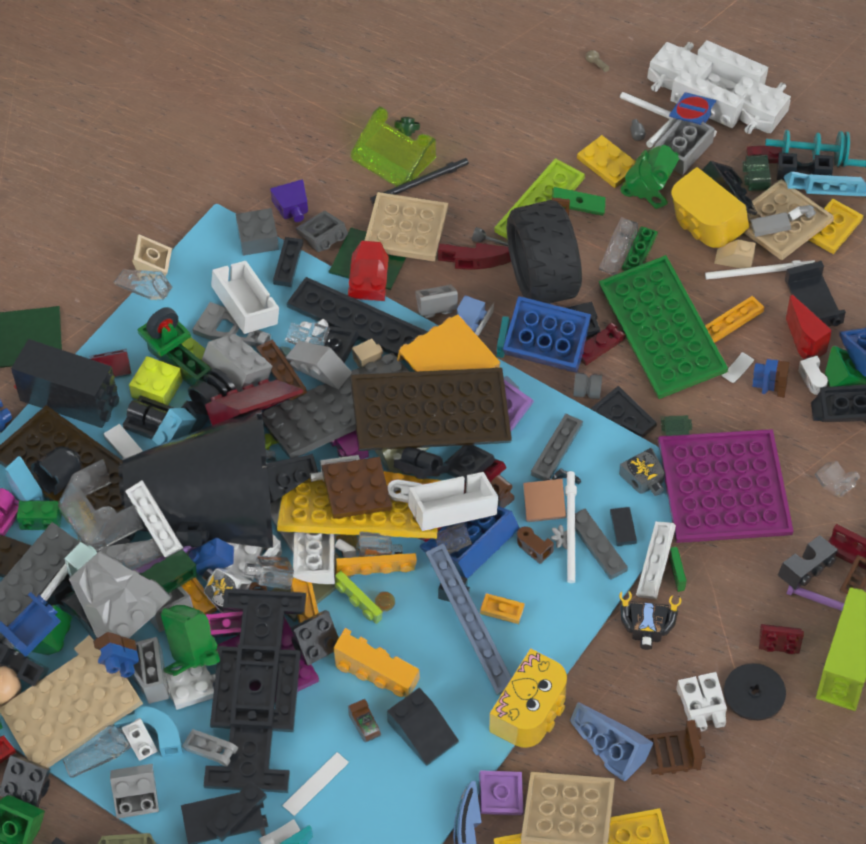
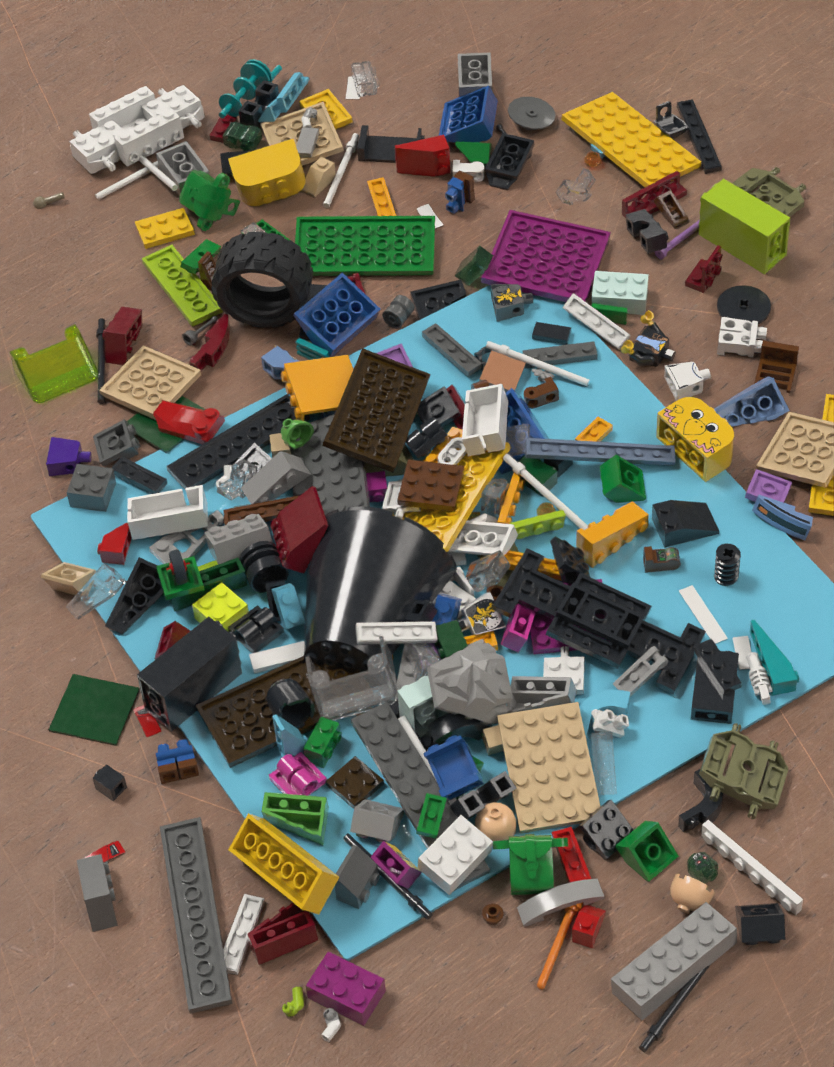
camera: 65 degrees left, 5 degrees down
blue hips [93,632,139,678] -> none
light grey slope [110,764,159,819] -> none
green piece [160,605,220,676] -> none
dark green plate [394,117,420,136] -> none
light grey slope [415,284,458,318] -> none
dark grey cylinder [630,119,646,141] -> none
piece [669,92,716,125] -> none
none -> red slope [97,523,132,565]
none -> dark red wedge [103,307,143,365]
none -> black wedge [105,557,164,635]
none -> bright green helmet [281,419,314,449]
none -> white bar [503,453,588,530]
none -> dark green brick [518,456,557,497]
none -> light aqua brick [592,271,649,315]
none -> green slope [600,455,646,503]
none -> white torso [664,362,711,401]
none -> black piece [714,543,741,586]

